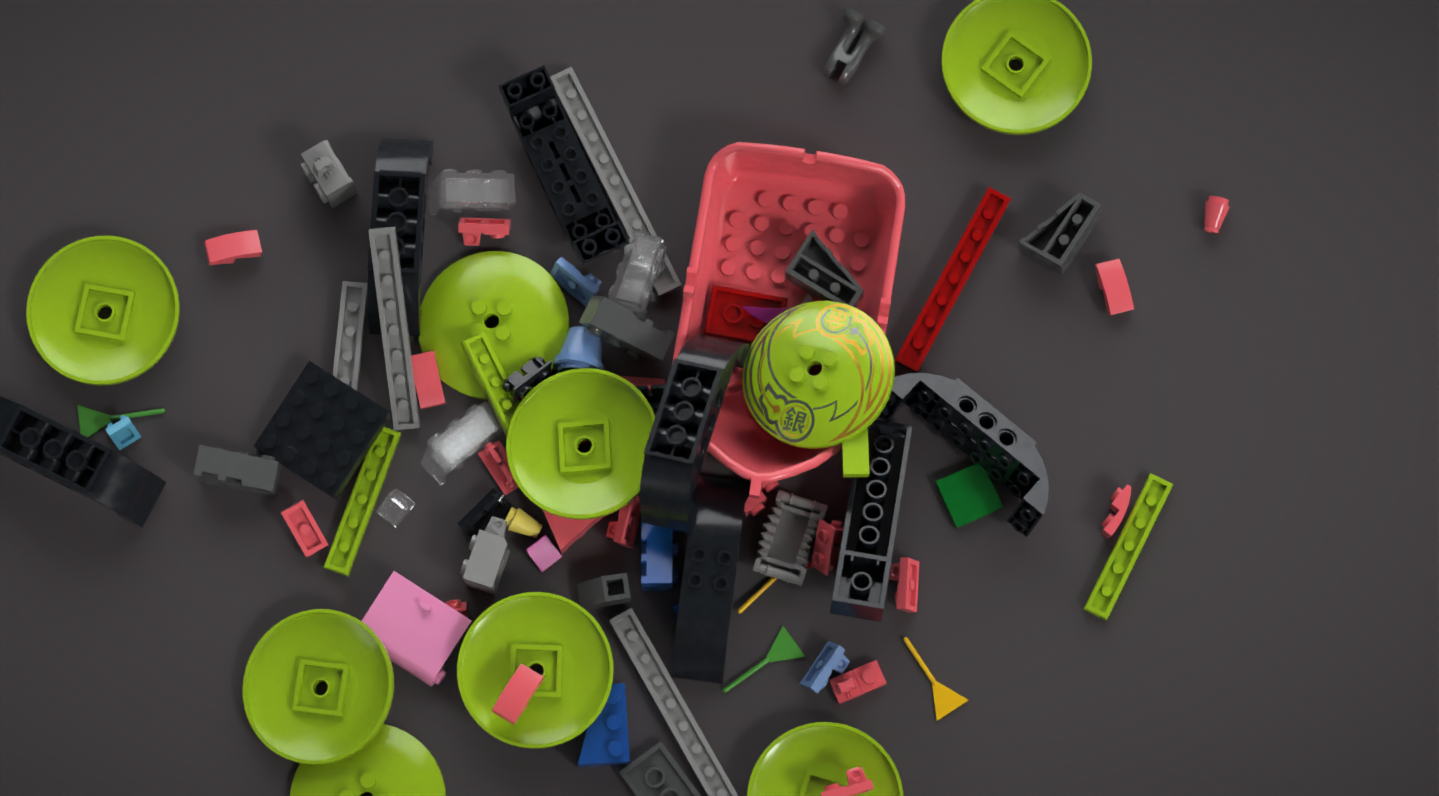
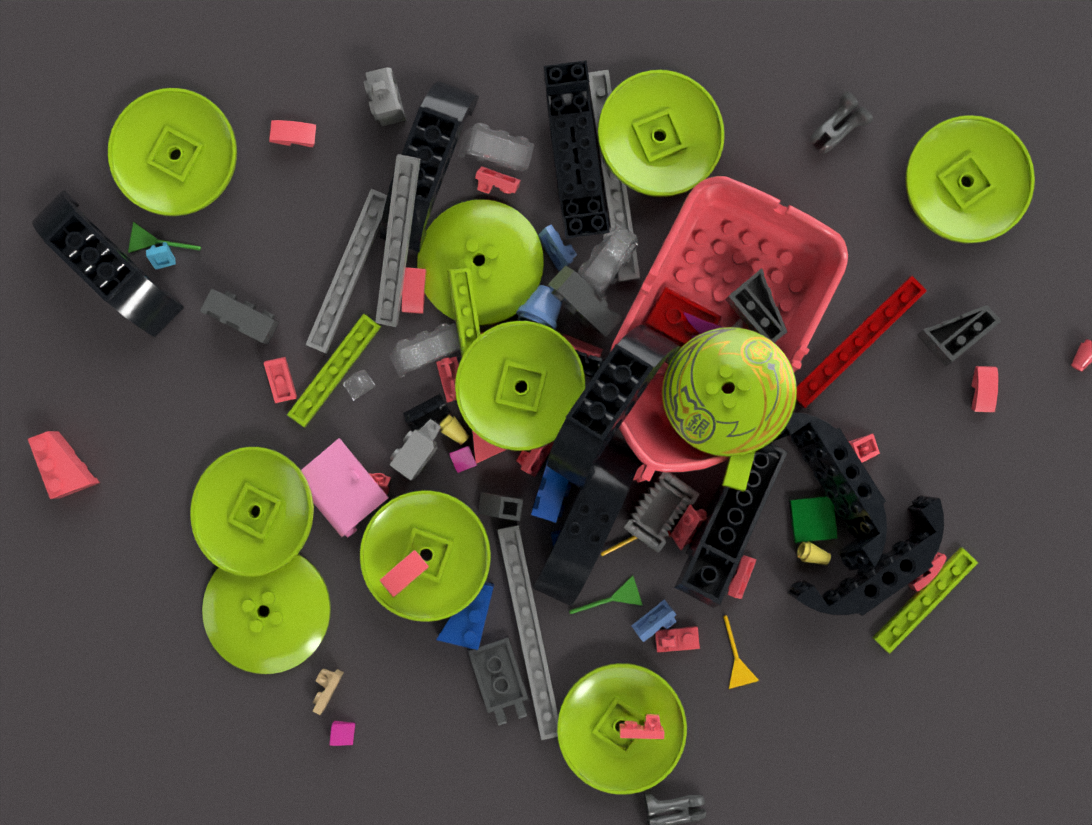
camera: 15 degrees right, 10 degrees up
black plate [254,361,392,500] -> none
black hinge [502,357,552,404] -> none
none -> coral wedge [28,431,100,499]
none -> lime dish [598,70,724,197]
none -> black slope [787,495,944,616]
none -> light yellow cone [797,541,831,565]
none -> coral slope [849,434,880,462]

